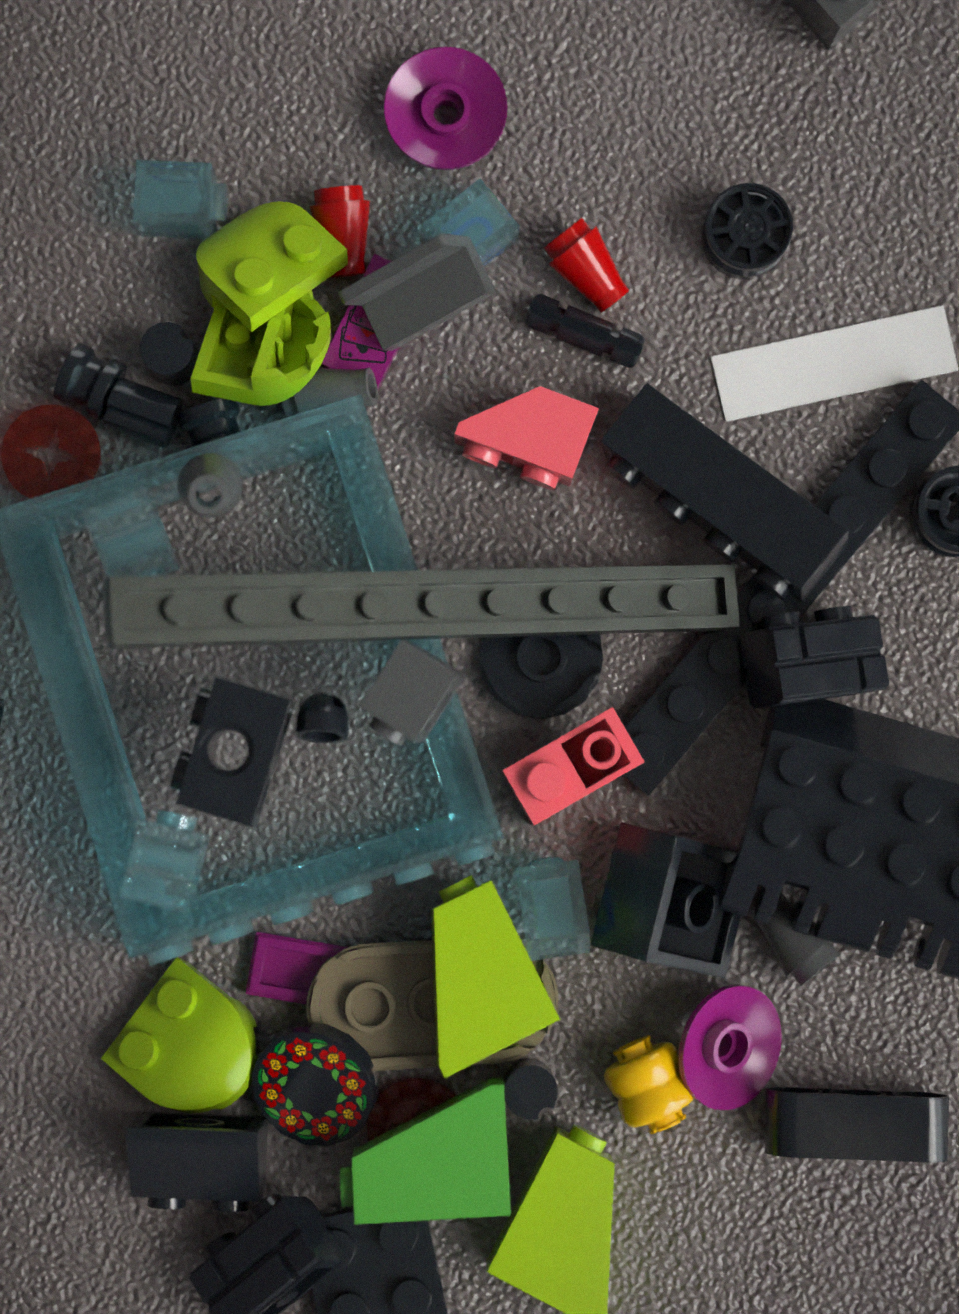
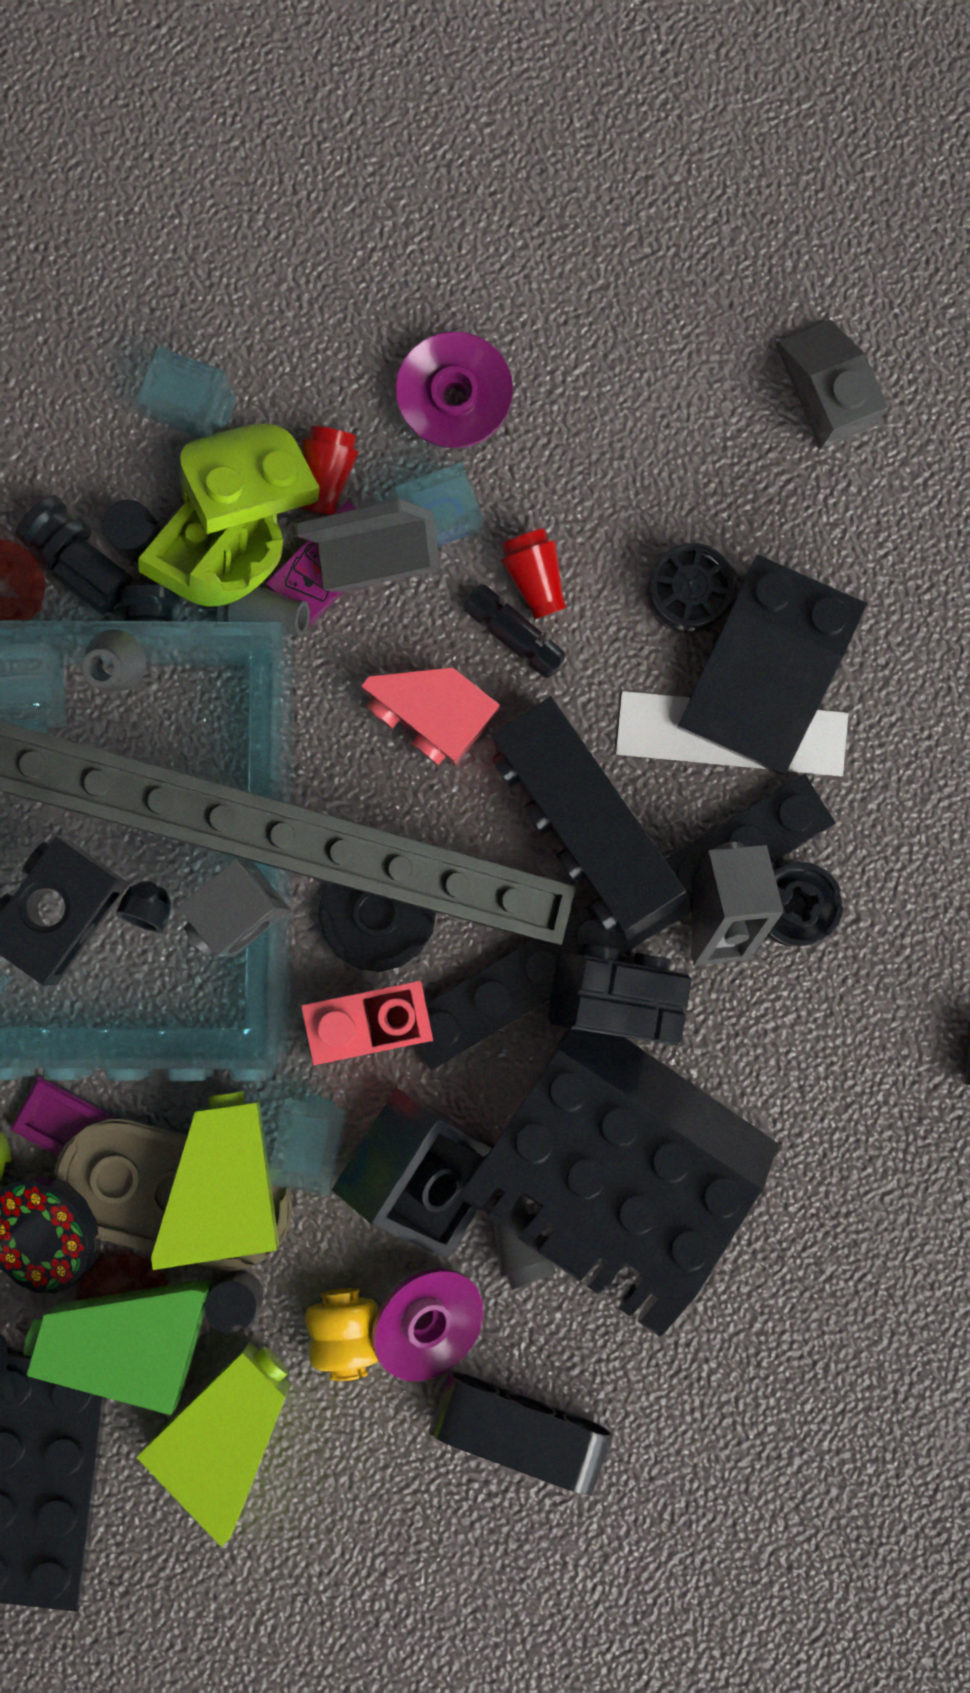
camera: 25 degrees right, 0 degrees up
none -> black slope [677,554,867,776]
none -> dark grey slope [691,842,784,966]

